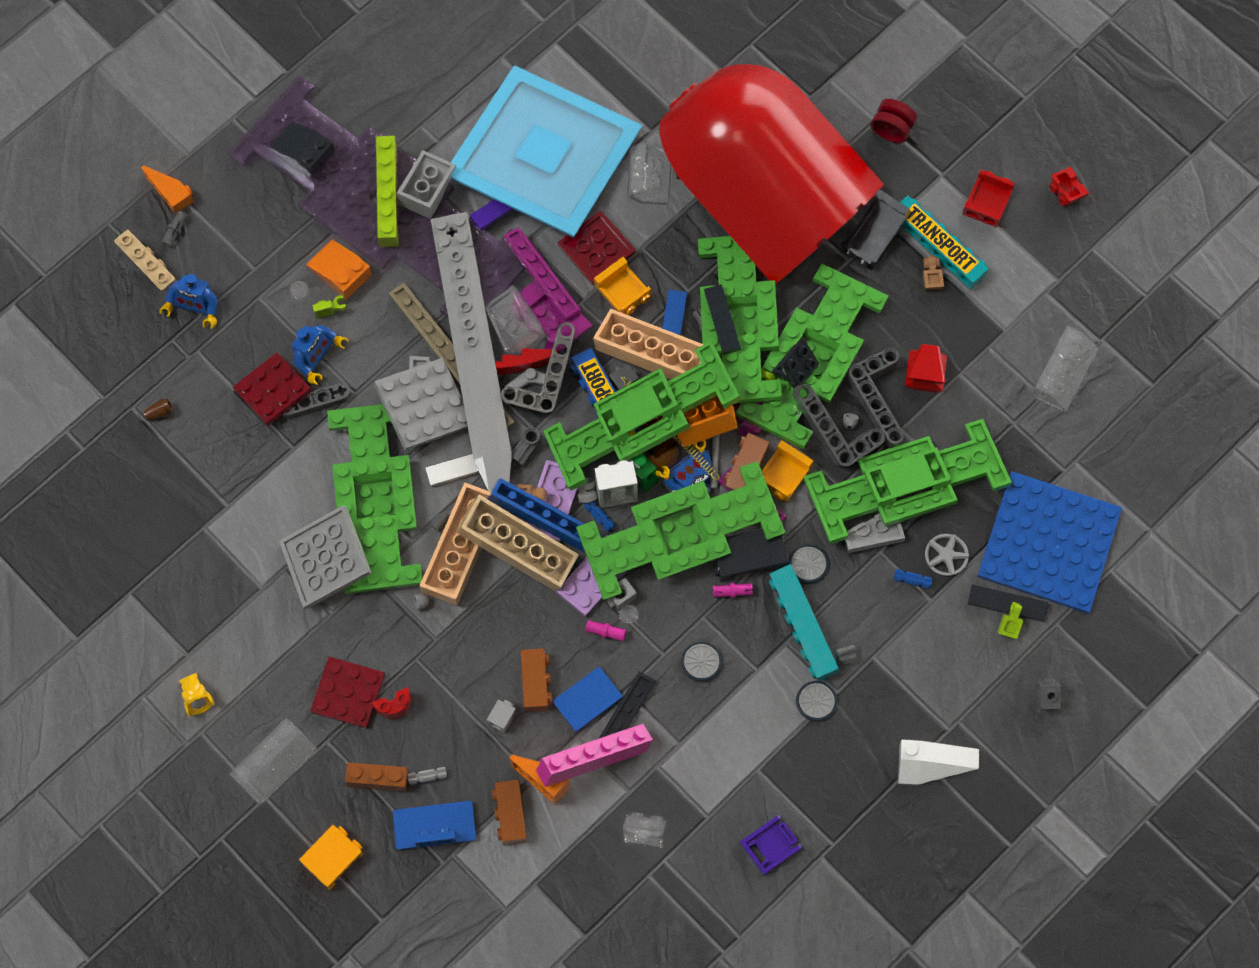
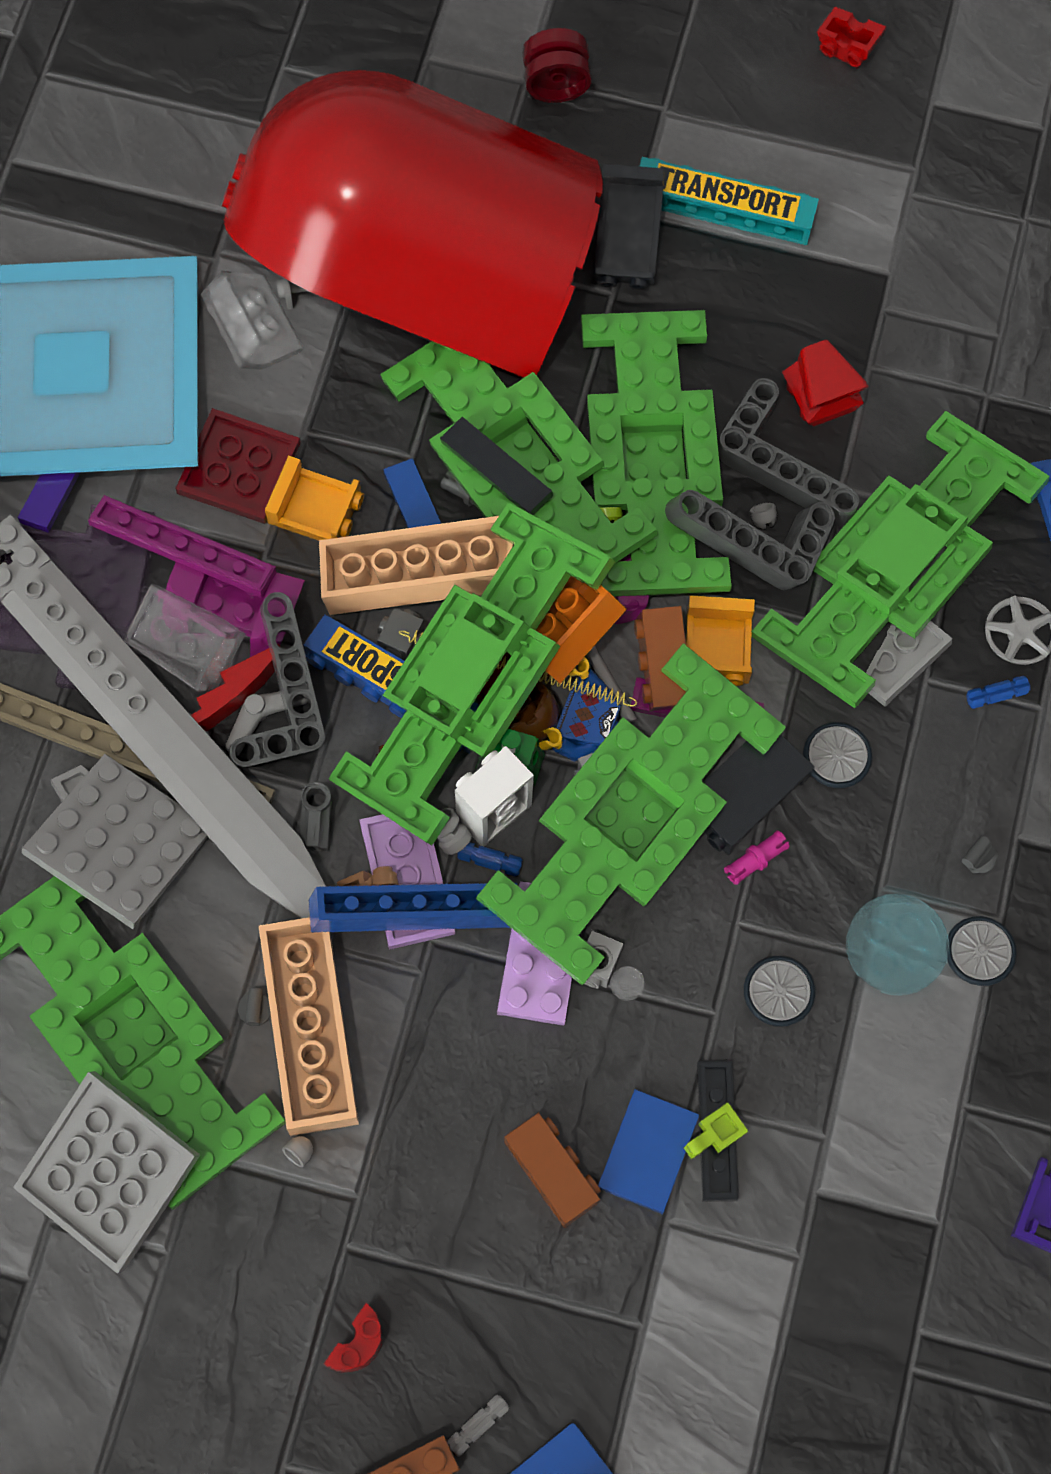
camera: 35 degrees left, 0 degrees up
dark red plate [310,657,385,729] -> none
white tile [426,454,479,487] -> none
tan brick [456,495,579,591] -> none
light grey brick [487,699,516,733] -> none
dark orange brick [492,780,527,846] -> none
orange slope [509,755,571,805] -> none
dark pink brick [536,724,653,787] -> none
dark pink pin [585,620,626,641] -> none
clear slope [623,812,666,848] -> none
teal brick [769,564,840,681] -> none
black bracket [772,338,819,389] -> none
medium nougat plate [923,256,944,291] -> none
red panel [962,170,1015,228] -> none
clear slope [1032,325,1098,412] -> none
none -> lime plate [684,1103,749,1159]
none -> clear light blue tile [846,894,949,995]

